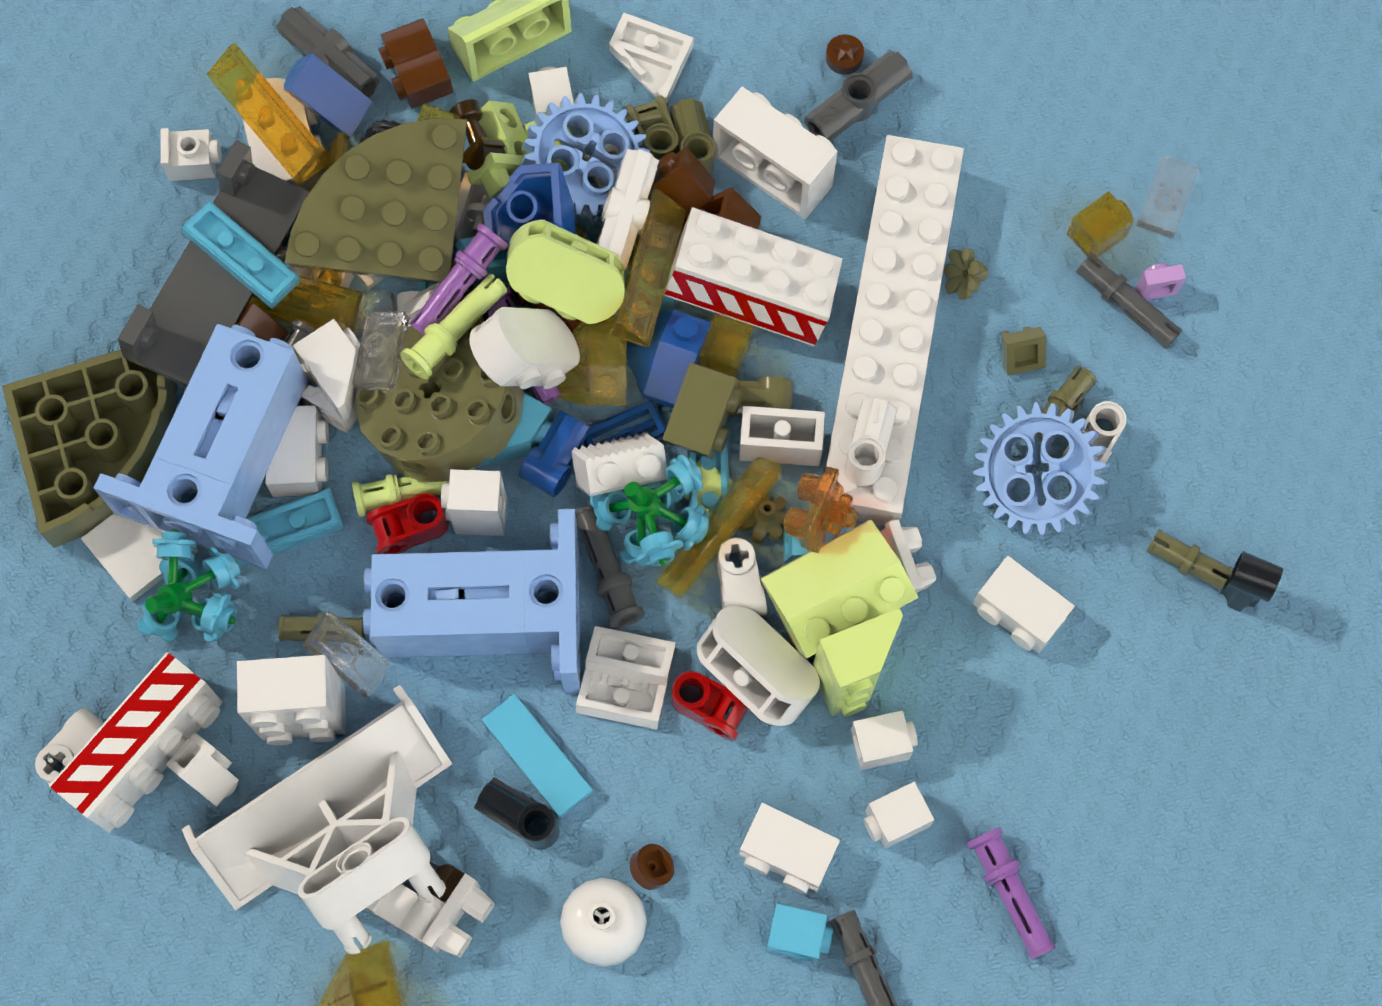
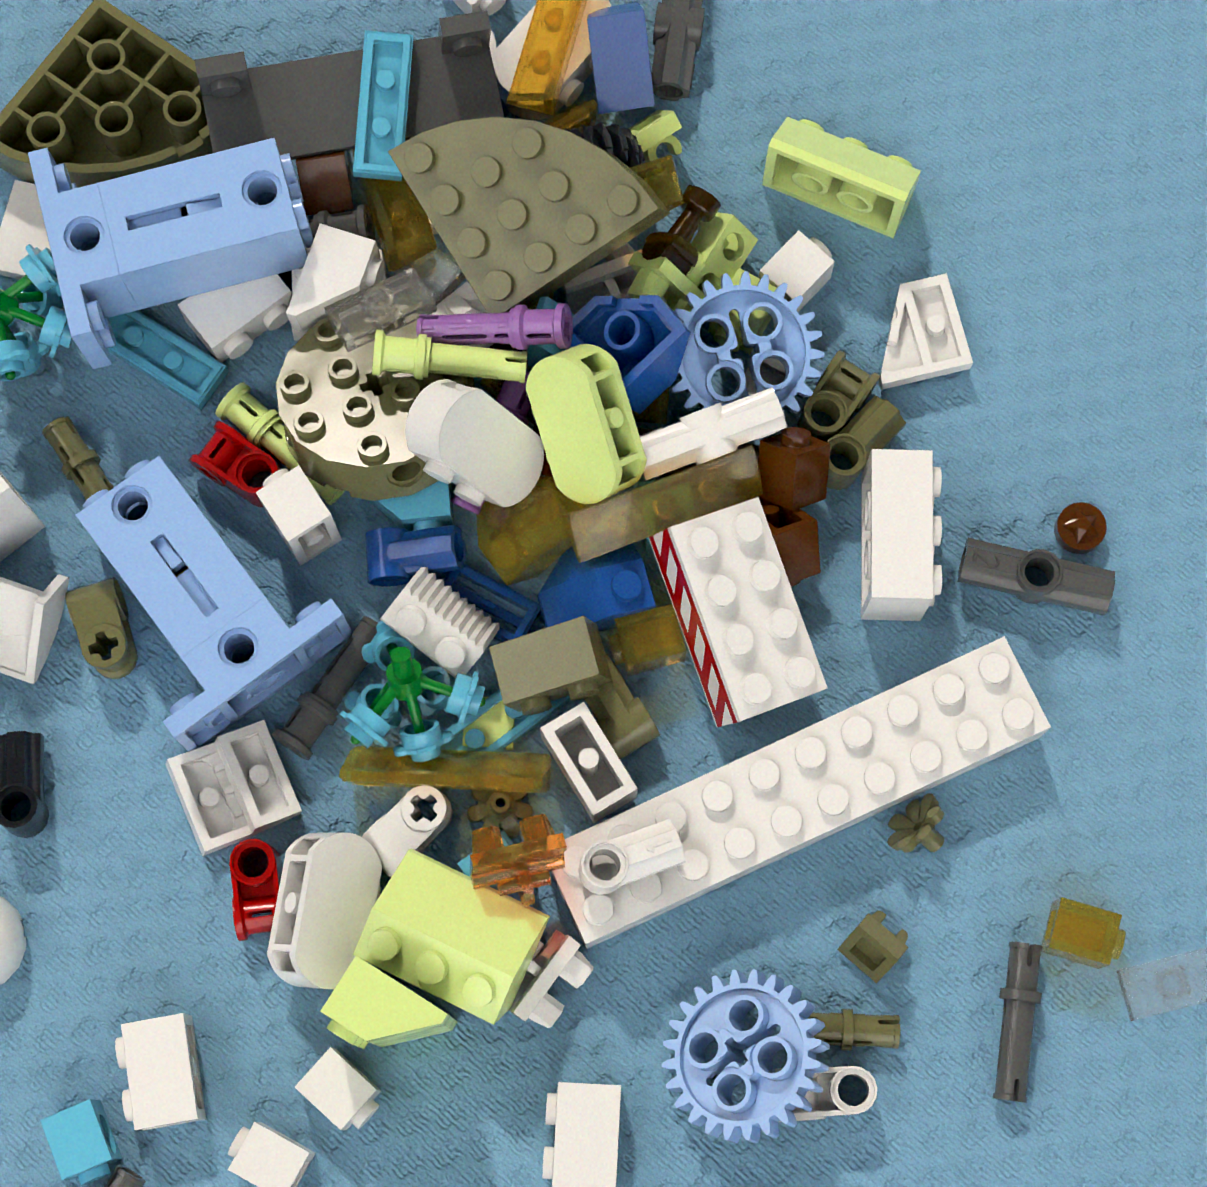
camera: 55 degrees right, 5 degrees up
clear plate [302,611,392,698] -> none
reddish brown brick [378,18,454,109] -> none
medium azure tile [481,693,593,819] -> none
reddish brown tile [630,844,674,890] -> none
lavender plate [1136,263,1186,300] -> none
none -> olive piece [65,577,138,679]
none -> yellowish green tile [628,110,682,168]

